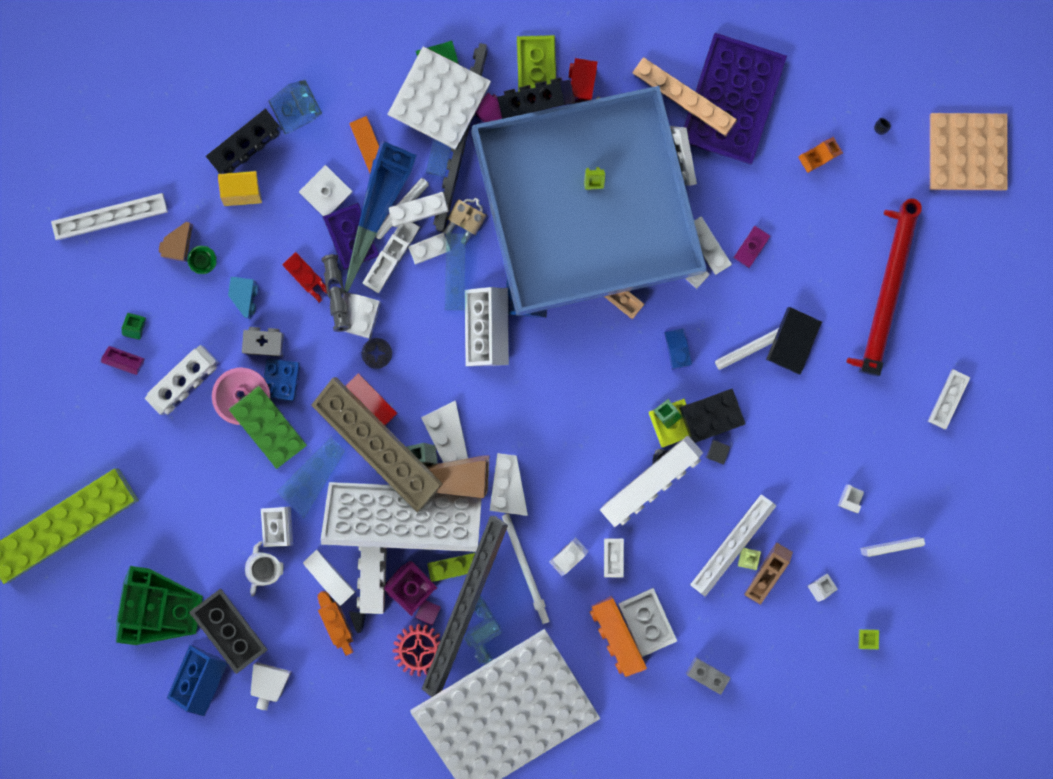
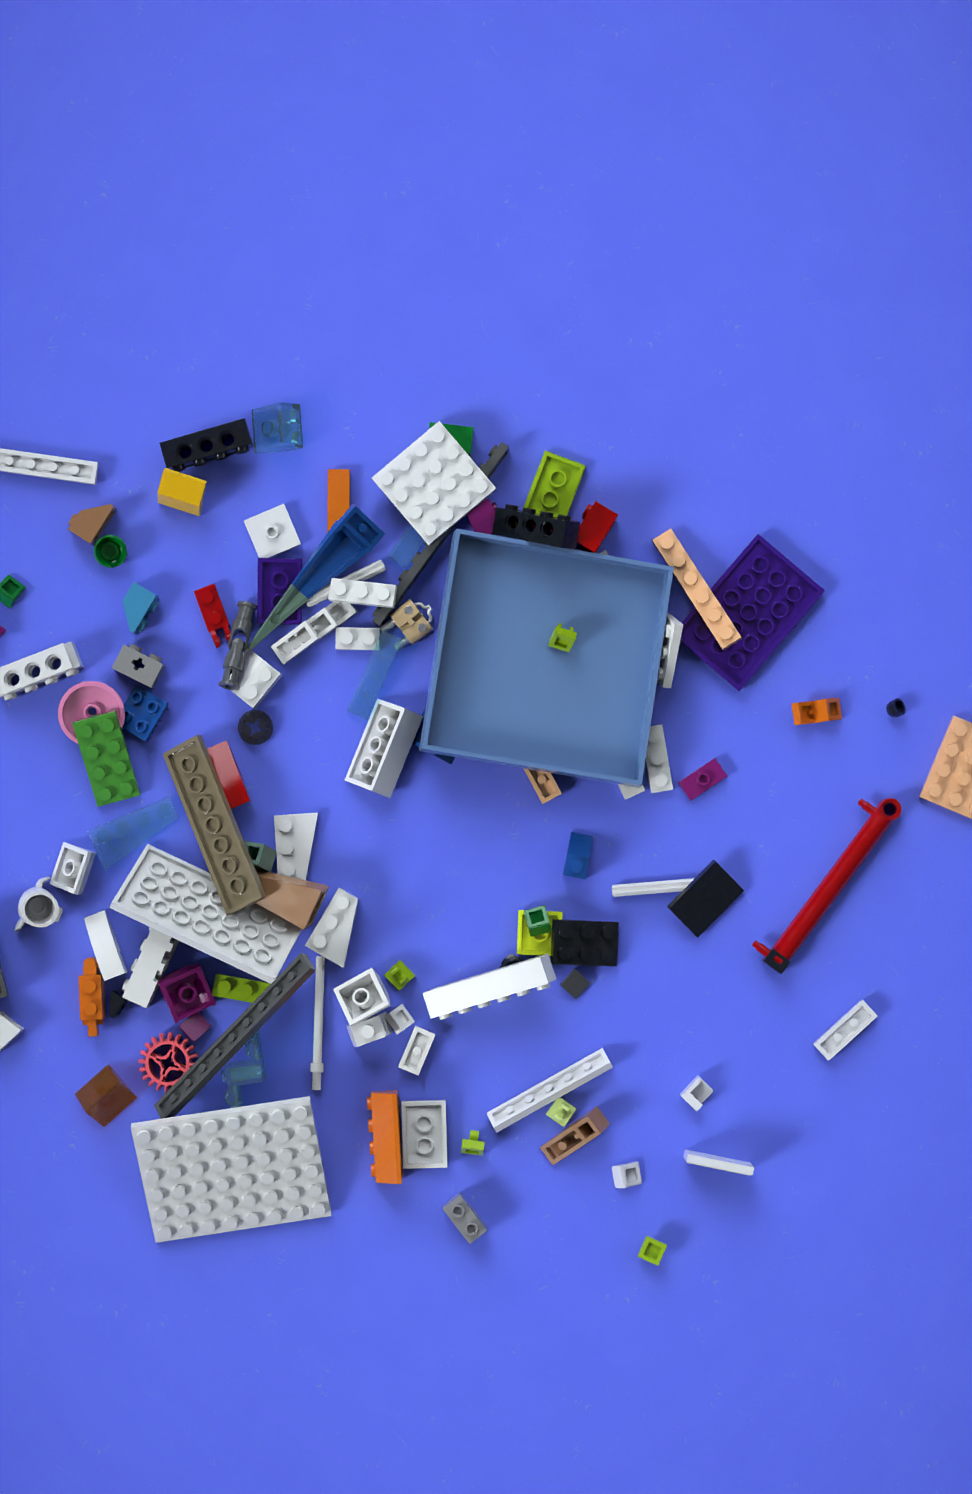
camera: 20 degrees right, 0 degrees up
none -> clear orange slope [75,1064,137,1127]
none -> white slope [333,968,391,1027]
none -> lime tile [384,960,415,991]
none -> white plate [384,1004,415,1034]
none -> lime tile [461,1130,485,1156]

